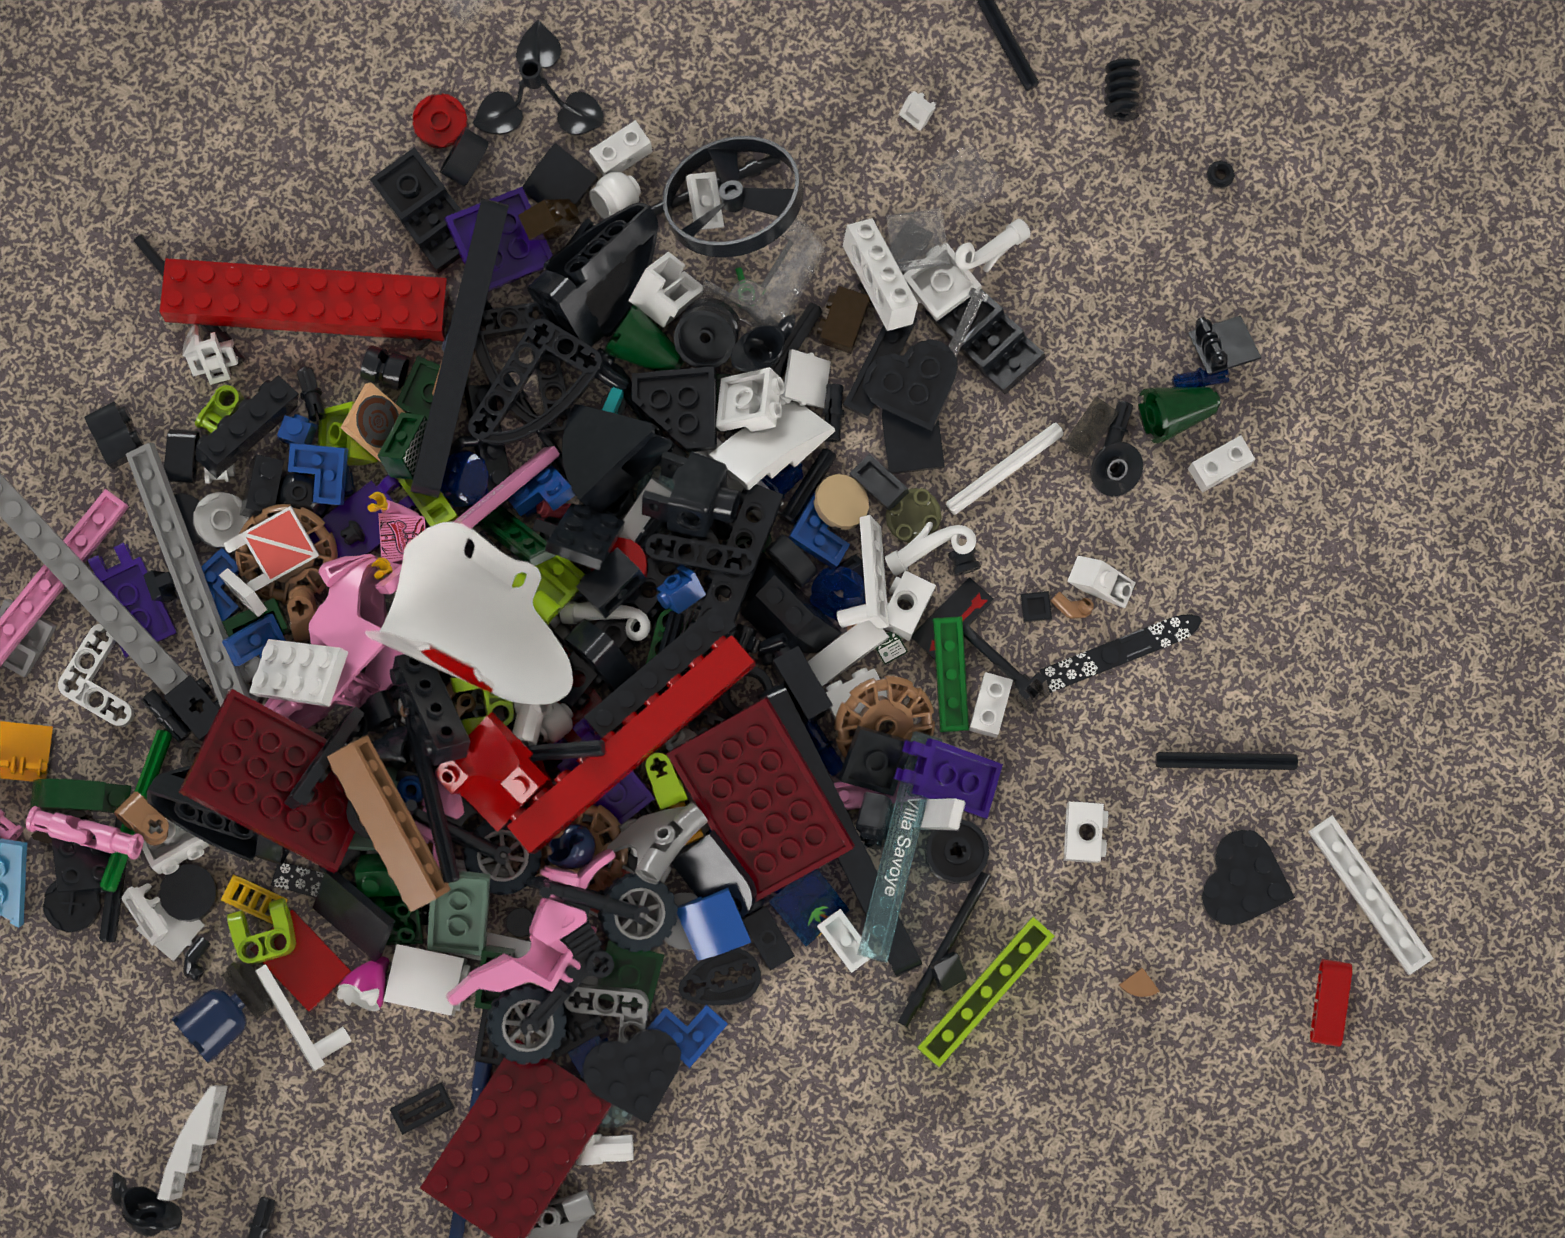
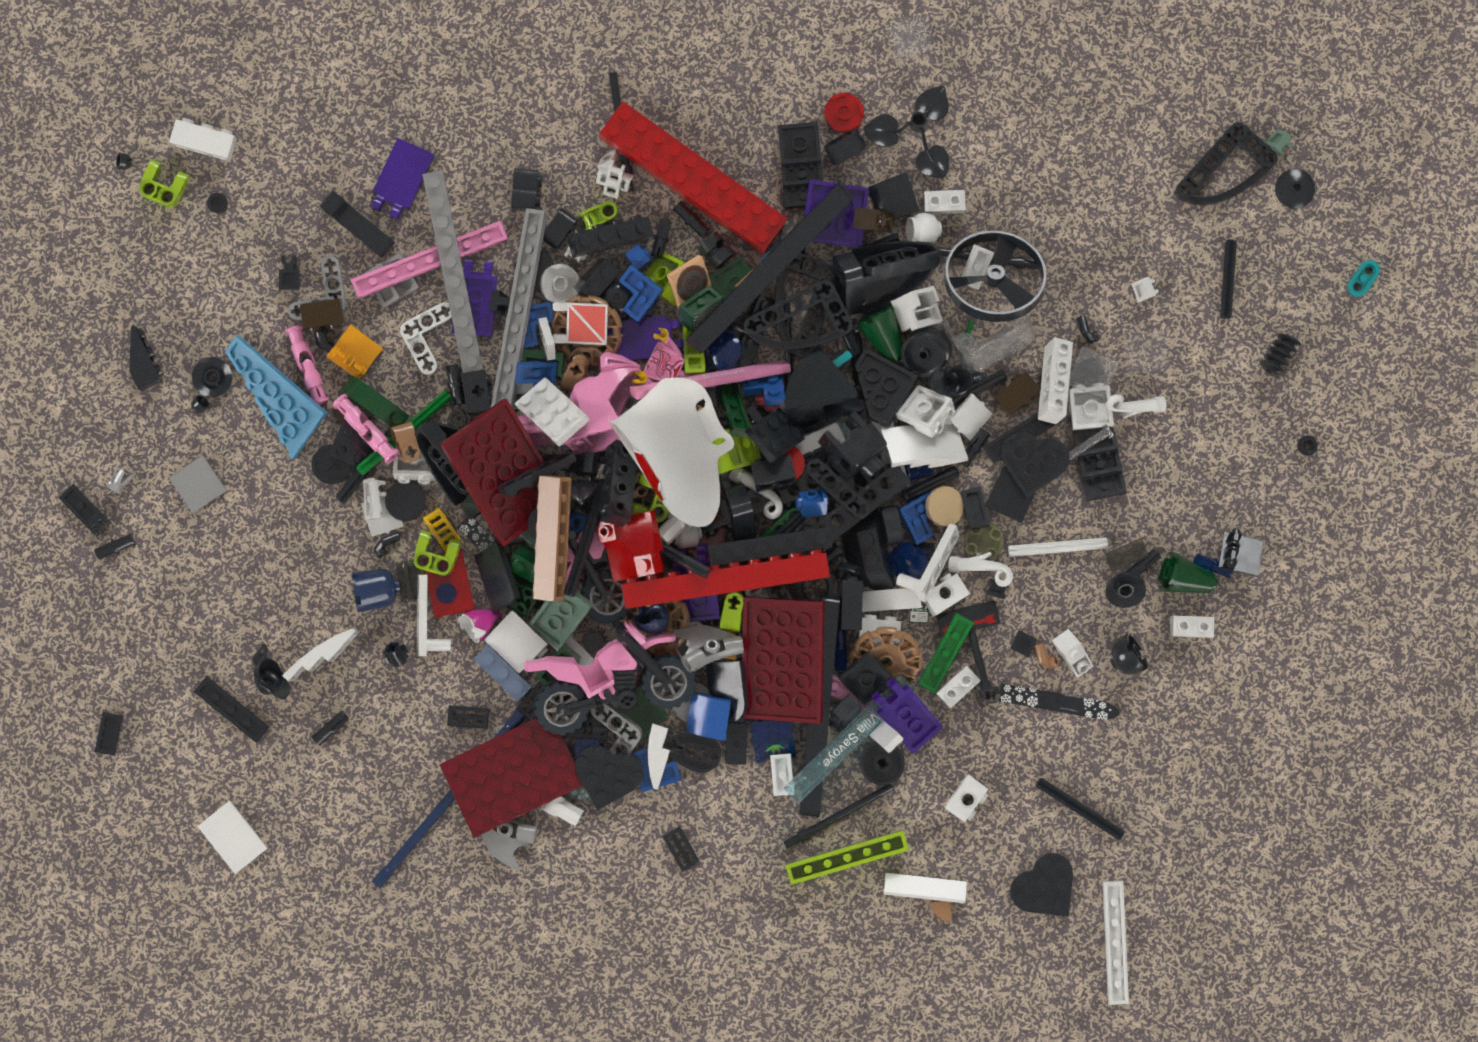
camera: 25 degrees right, 5 degrees up
black piece [340,520,365,545] -> none
black tile [929,951,968,992] -> none
red beam [1310,959,1353,1047] -> none
none -> black gear [382,642,409,667]
none -> clear blue plate [436,583,456,603]
none -> sand blue arch [474,645,533,702]
none -> white slope [648,724,670,790]
none -> black tile [662,826,700,872]
none -> black pin [672,201,710,238]
none -> white tile [884,873,967,903]
none -> black arm [1076,316,1099,344]
none -> black cylinder [1110,633,1148,675]

